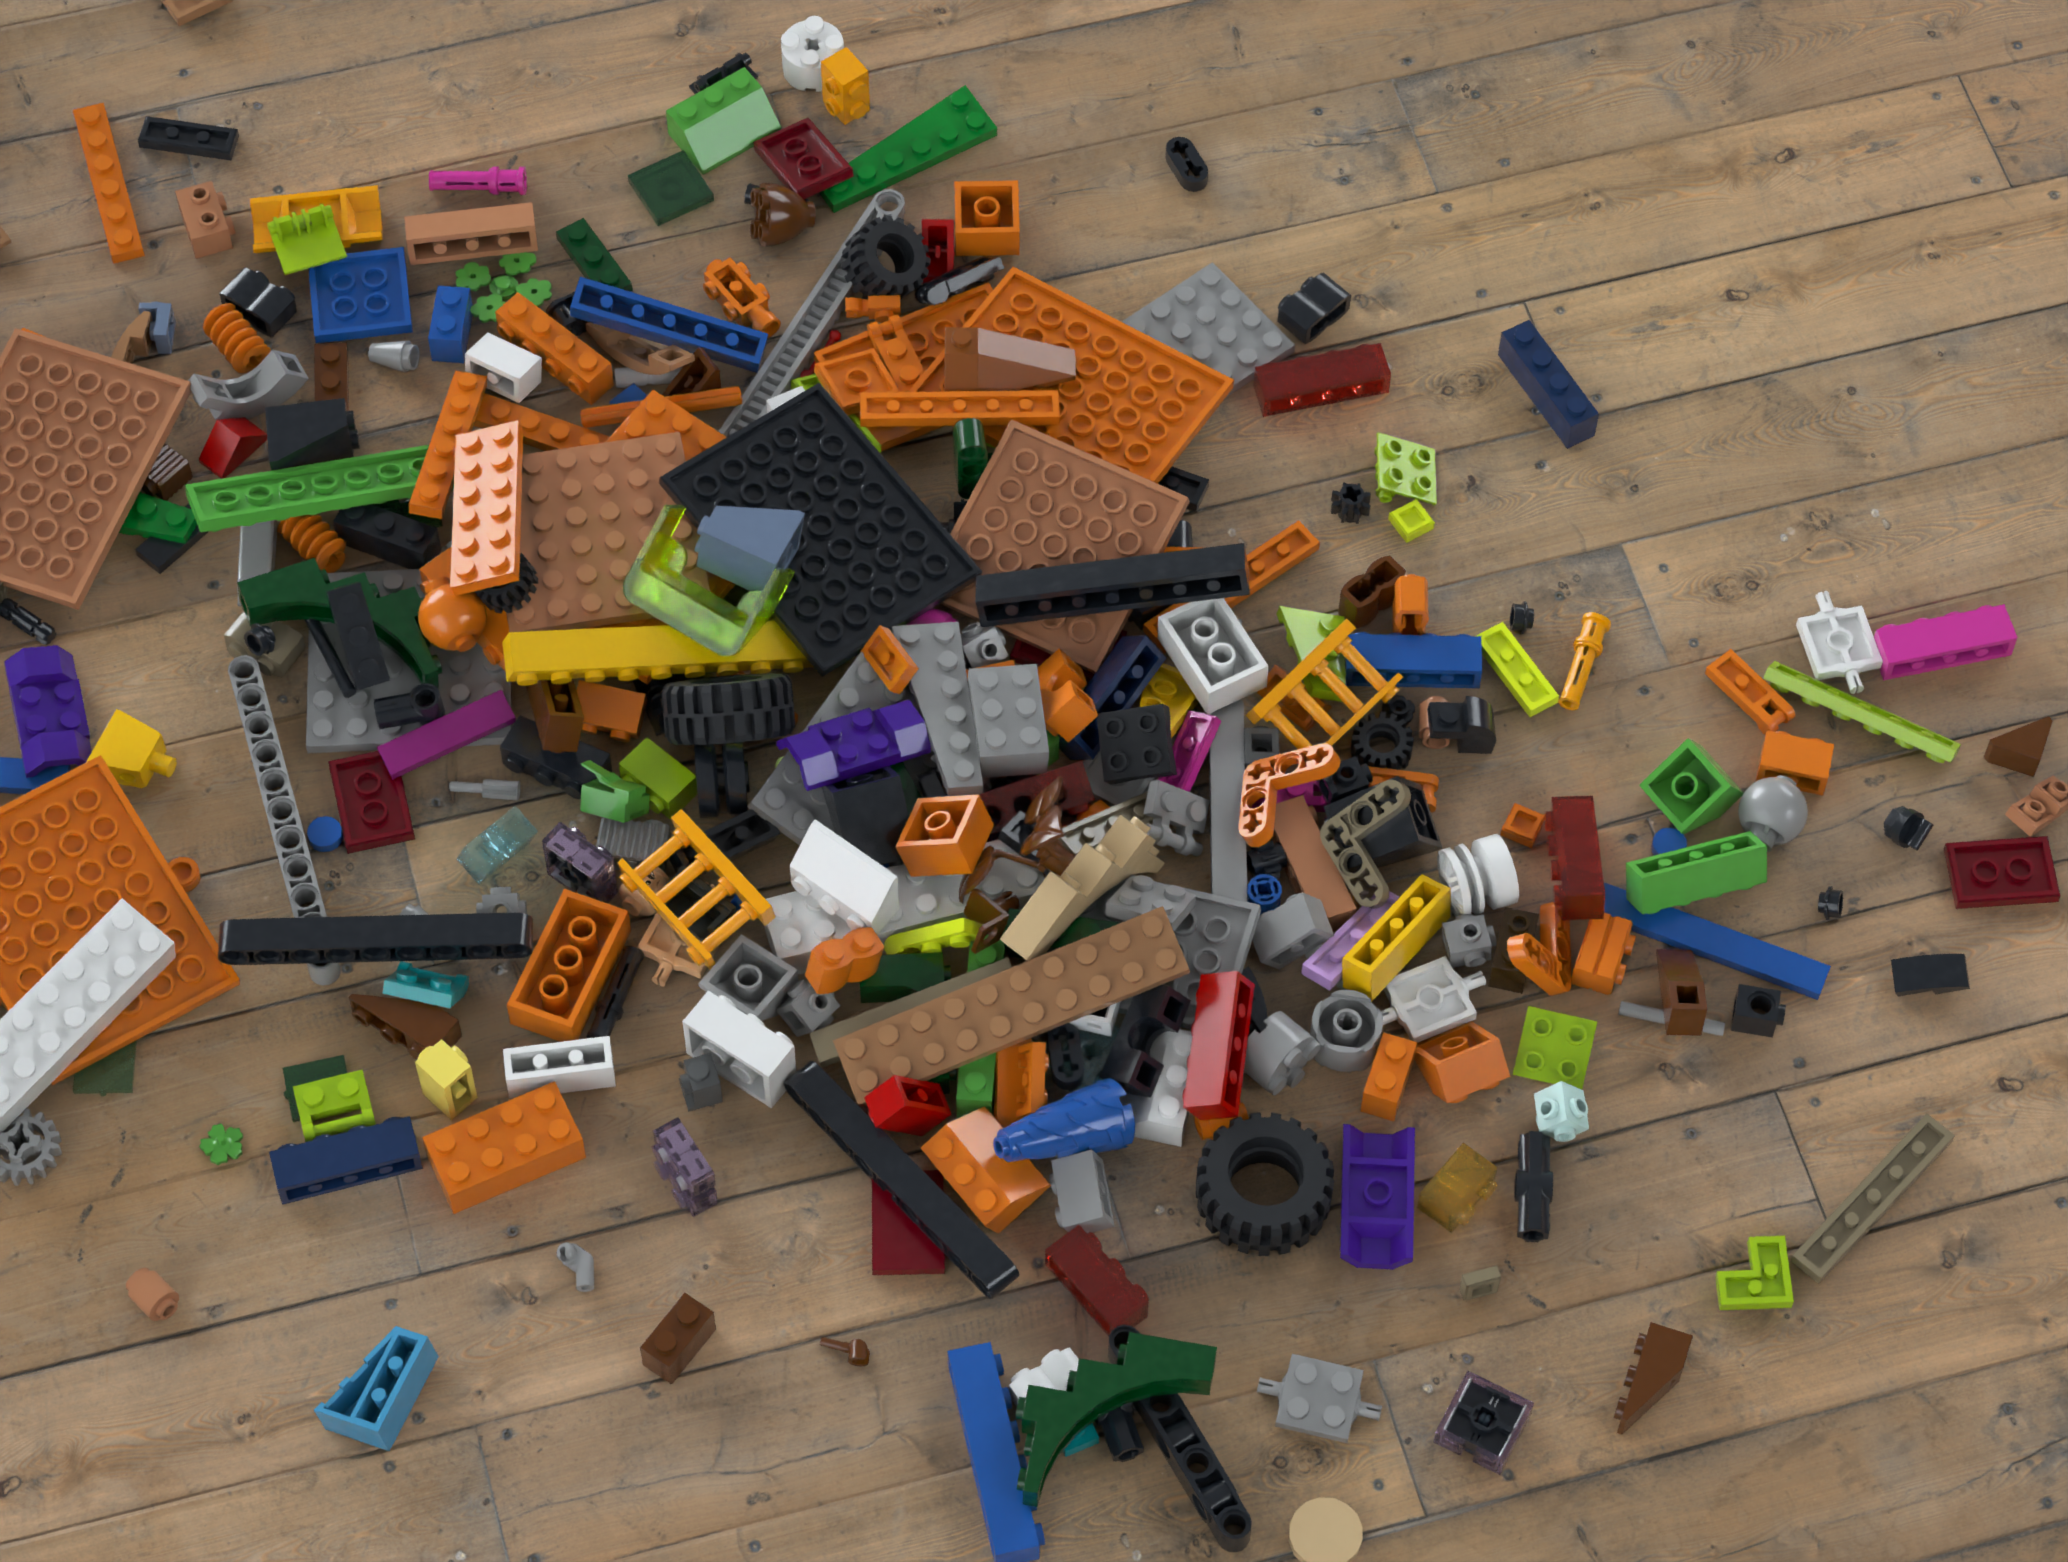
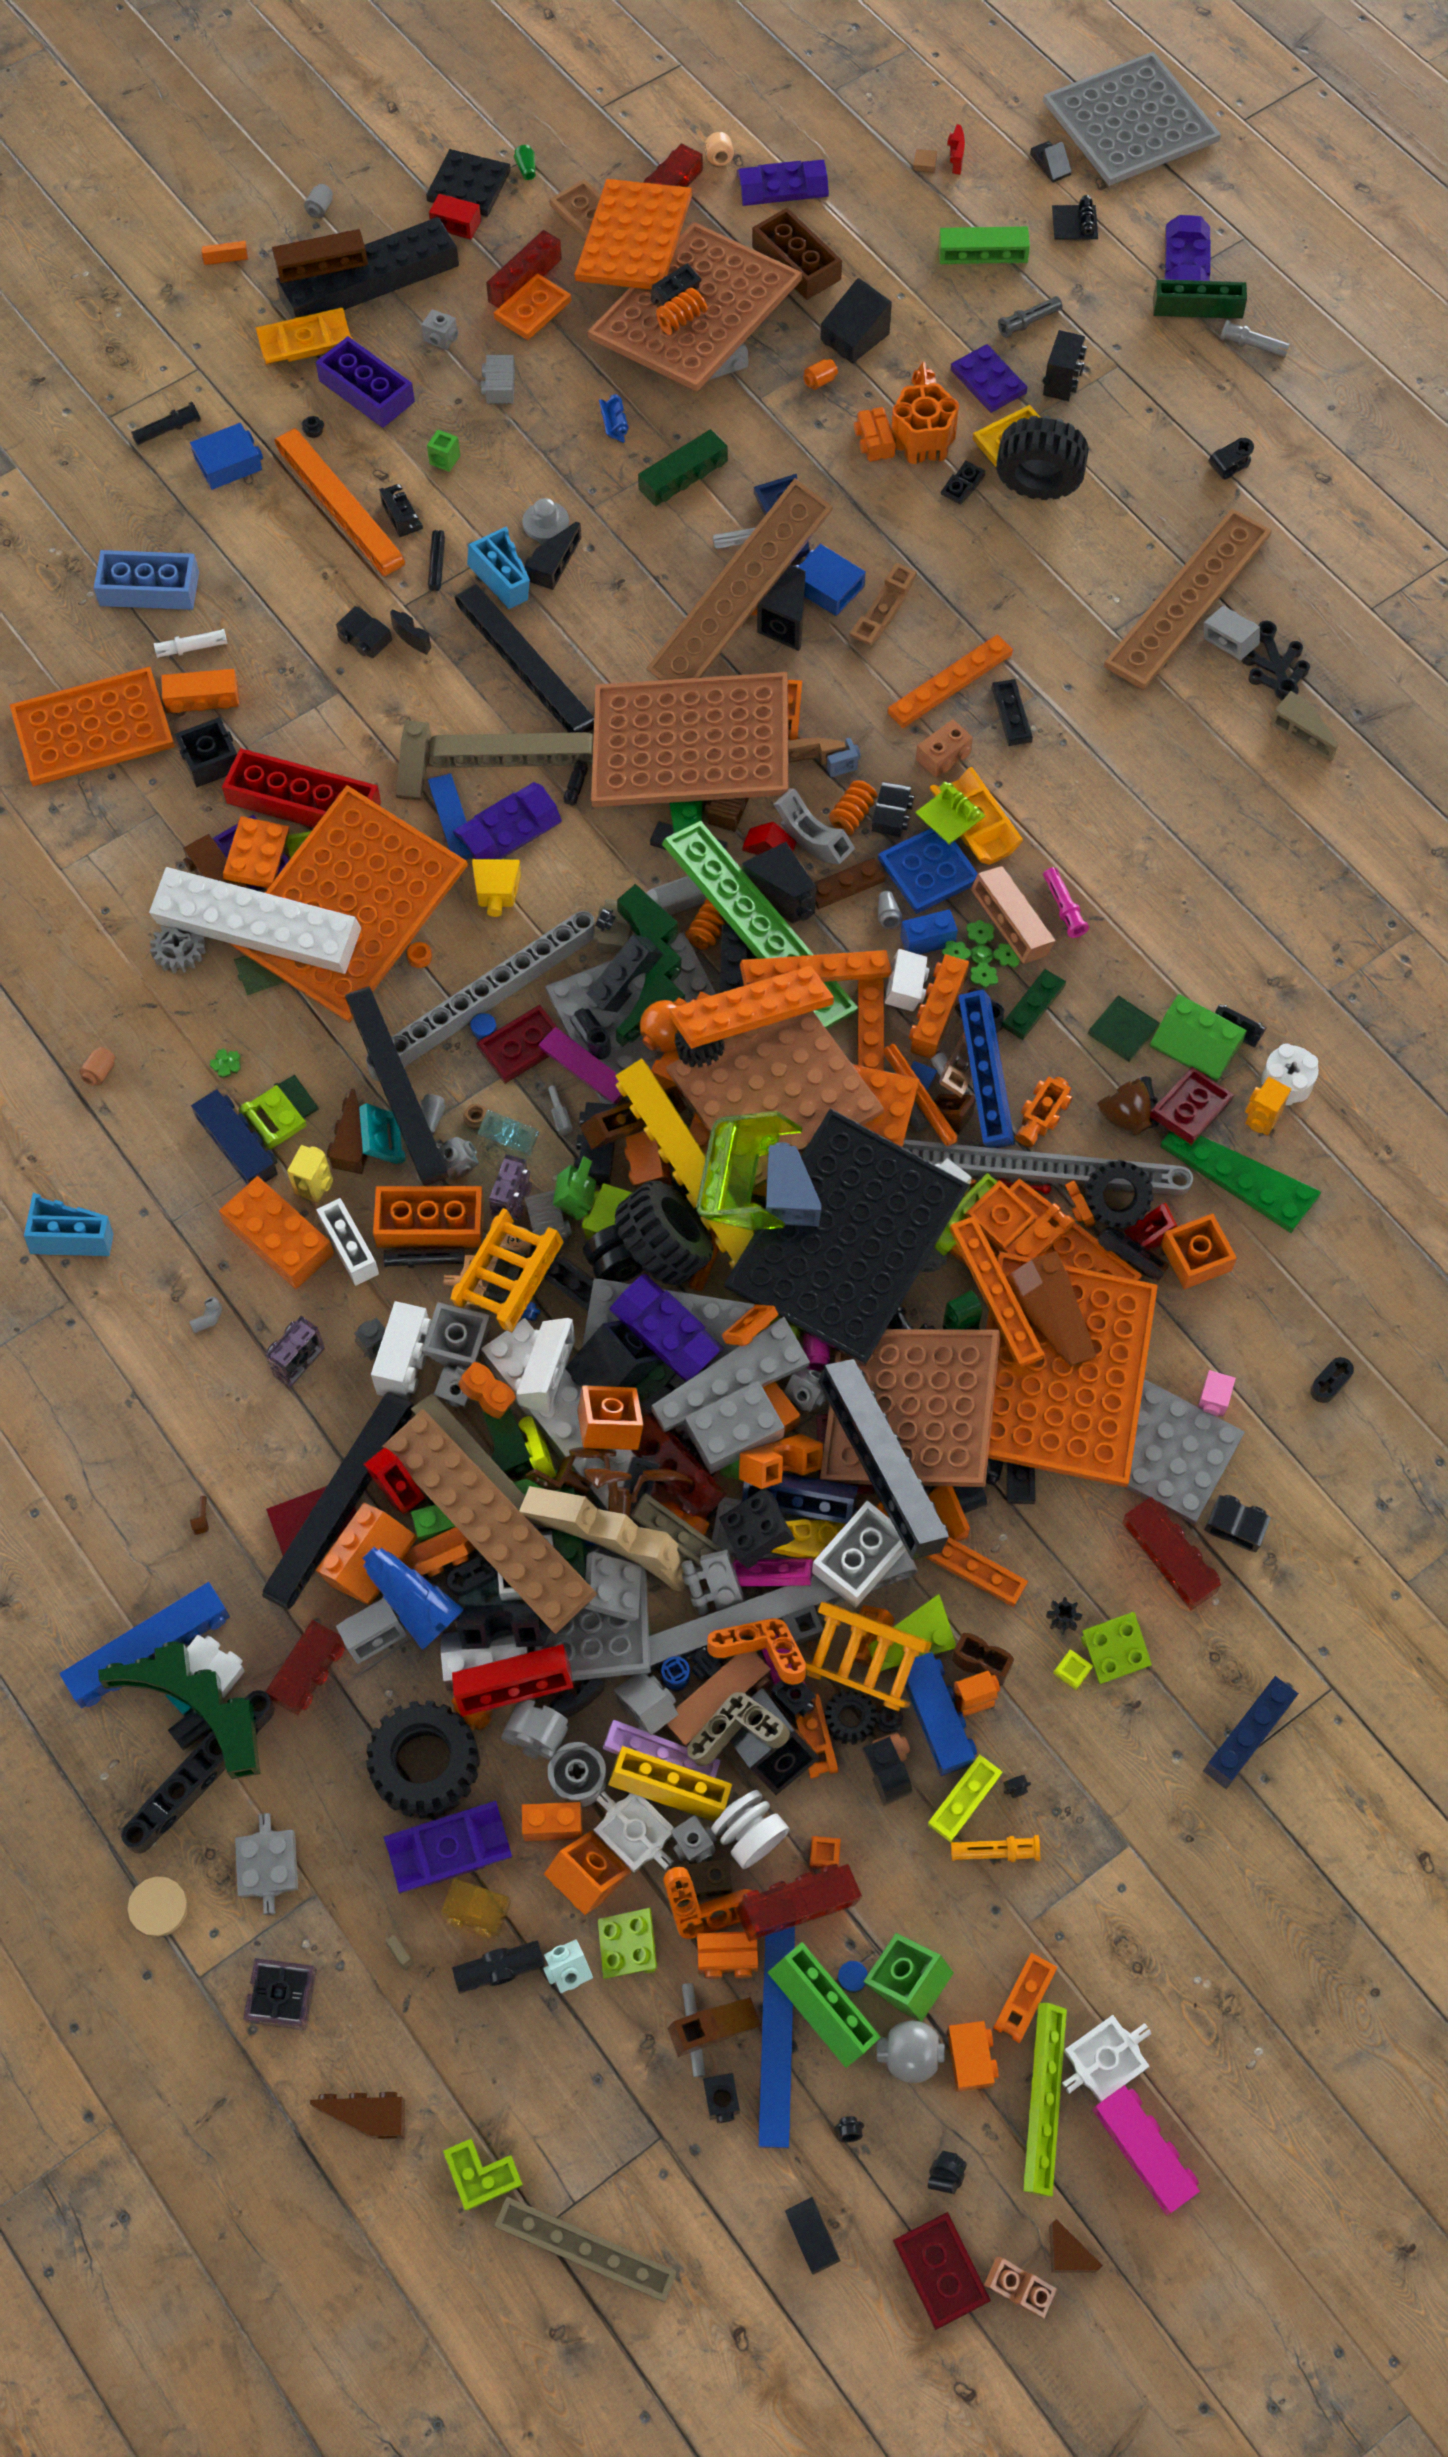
camera: 70 degrees right, 5 degrees up
reddish brown brick [640,1293,716,1384] -> none
none -> medium nougat plate [463,1104,489,1129]
none -> bright pink brick [1198,1370,1236,1417]

